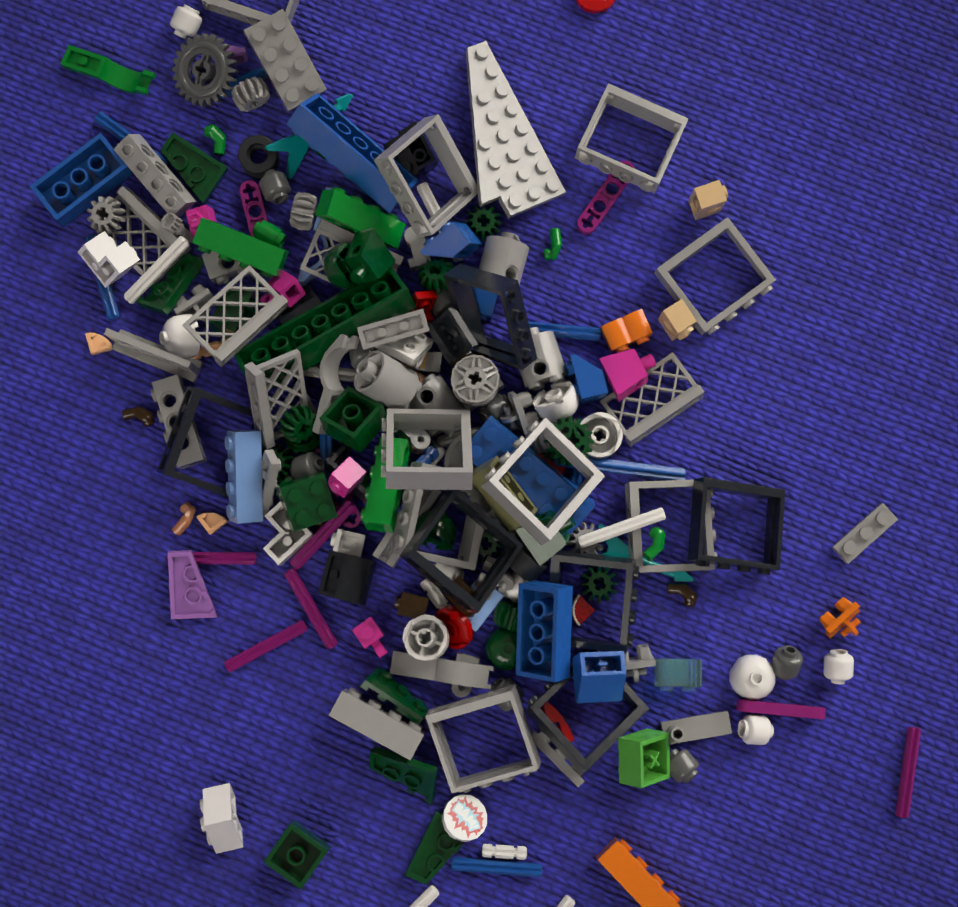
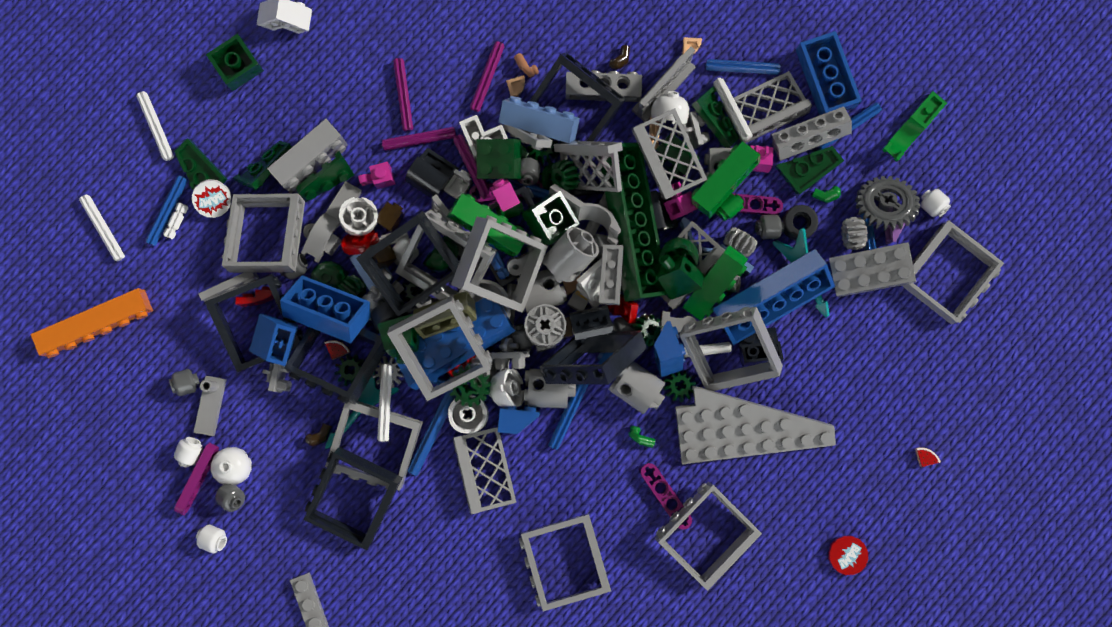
camera: 115 degrees right, 0 degrees up
white brick [78,231,140,288] -> none
light grey gear [87,196,126,234] -> none
light grey piece [161,212,194,244] -> none
medium lavender wing [168,550,217,619] -> none
dark pink torso [599,349,656,402] -> none
orange brick [600,309,653,353] -> none
bright green brick [618,728,670,788] -> none
green arm [643,526,666,561] -> none
clear light blue brick [654,658,702,692] -> none
tan brick [658,299,697,341] -> none
tan brick [688,180,728,220] -> none
orange hips [819,597,861,639] -> none
magenta axle [895,727,921,818] -> none

